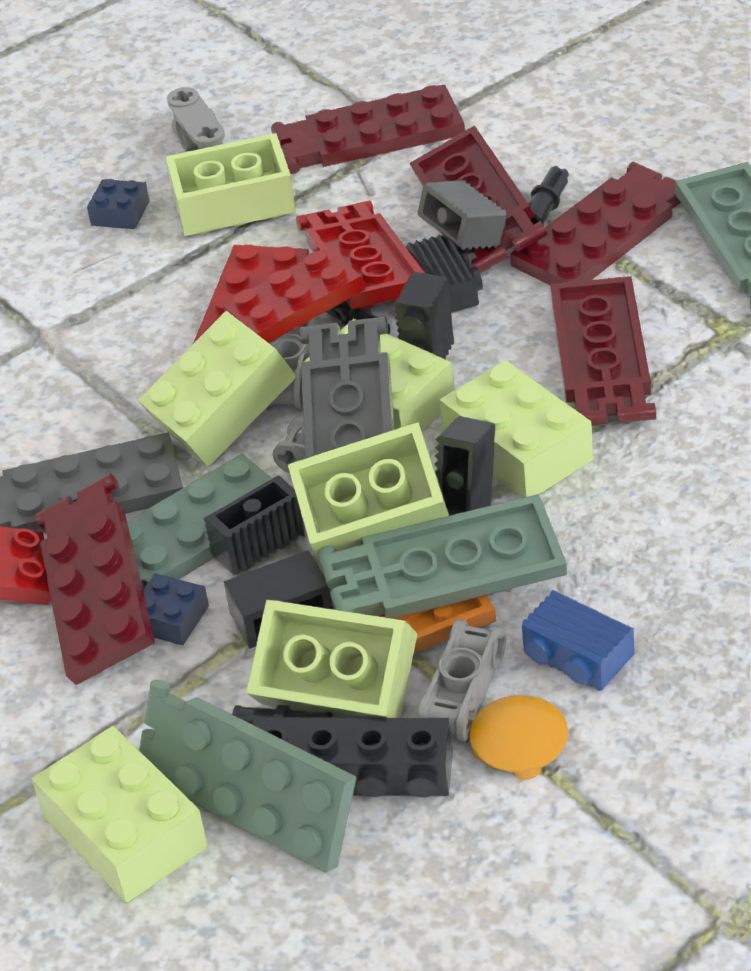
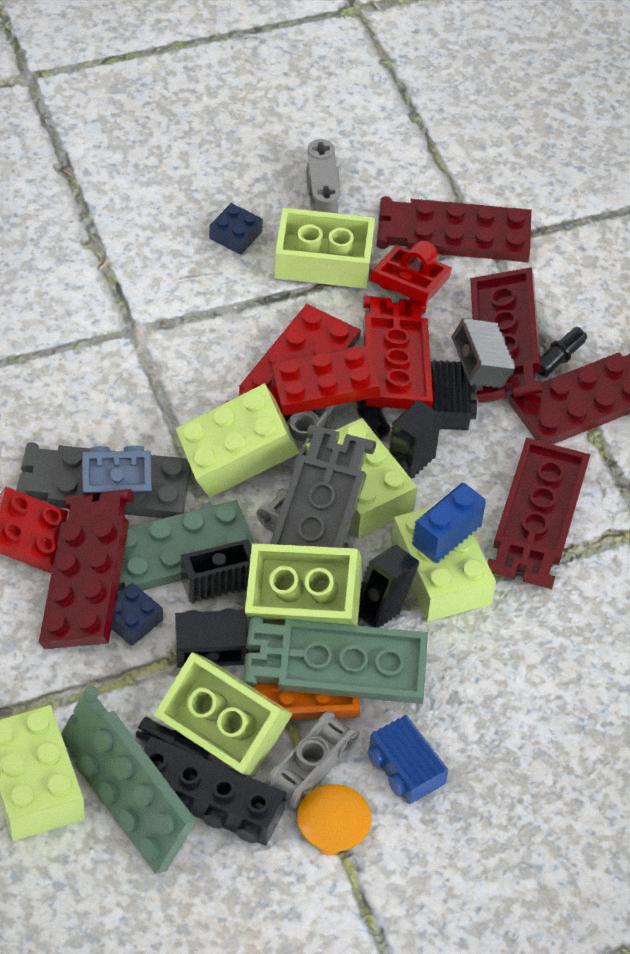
camera: 10 degrees right, 10 degrees up
none -> sand blue bracket [82,445,152,494]
none -> red plate [369,241,452,304]
none -> blue brick [412,483,486,563]

